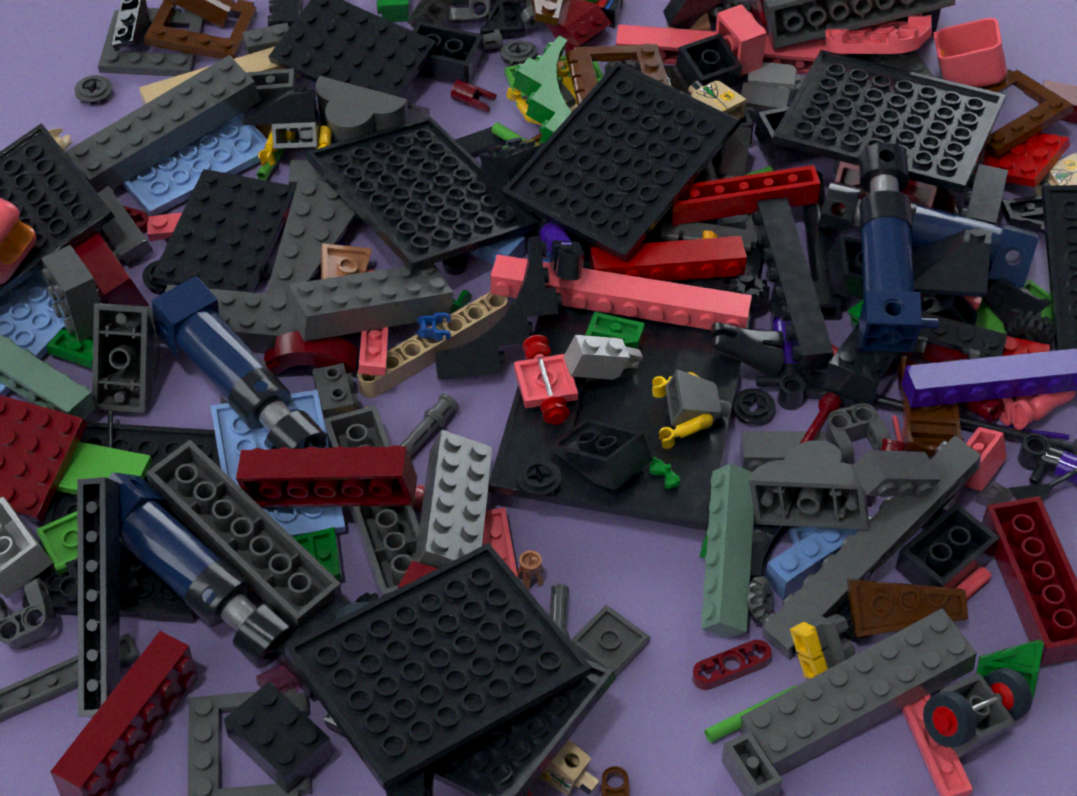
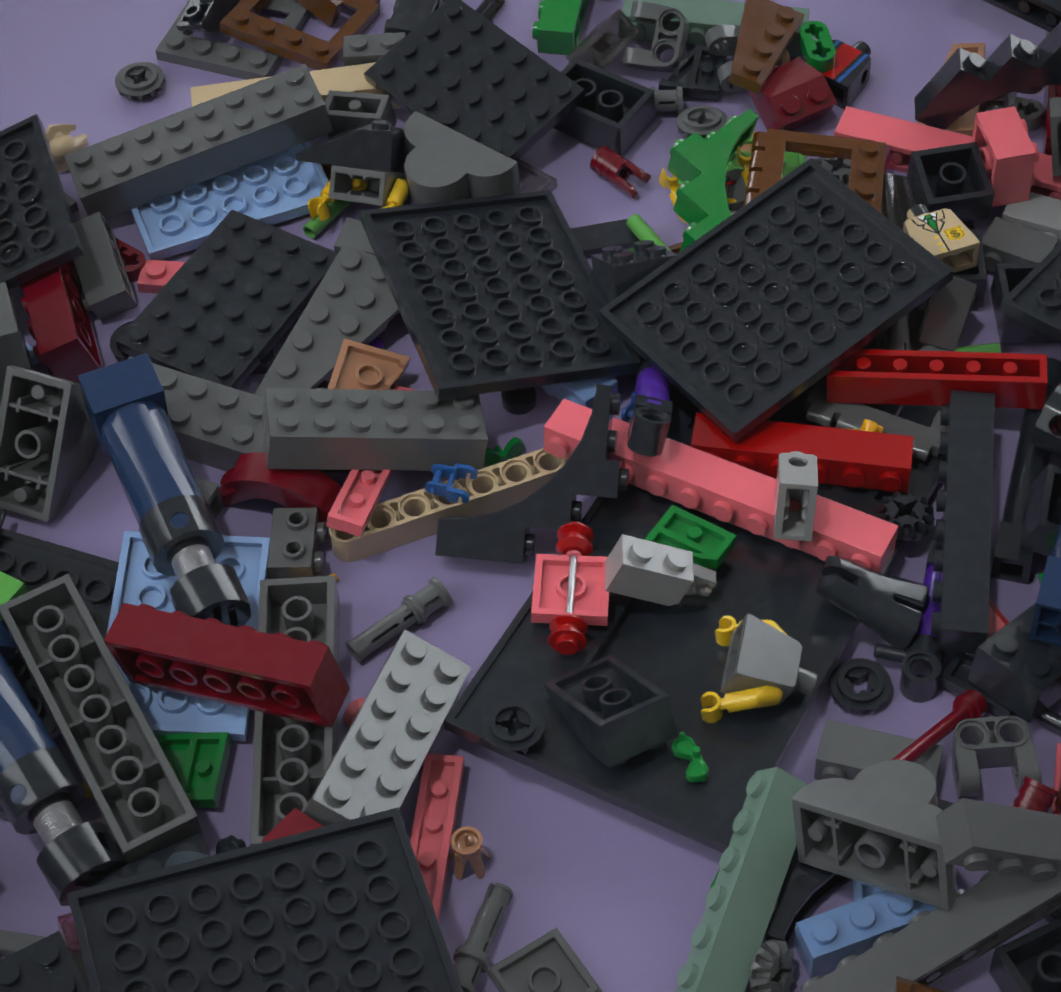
camera: 20 degrees right, 0 degrees up
none -> light grey torso [774,451,818,541]

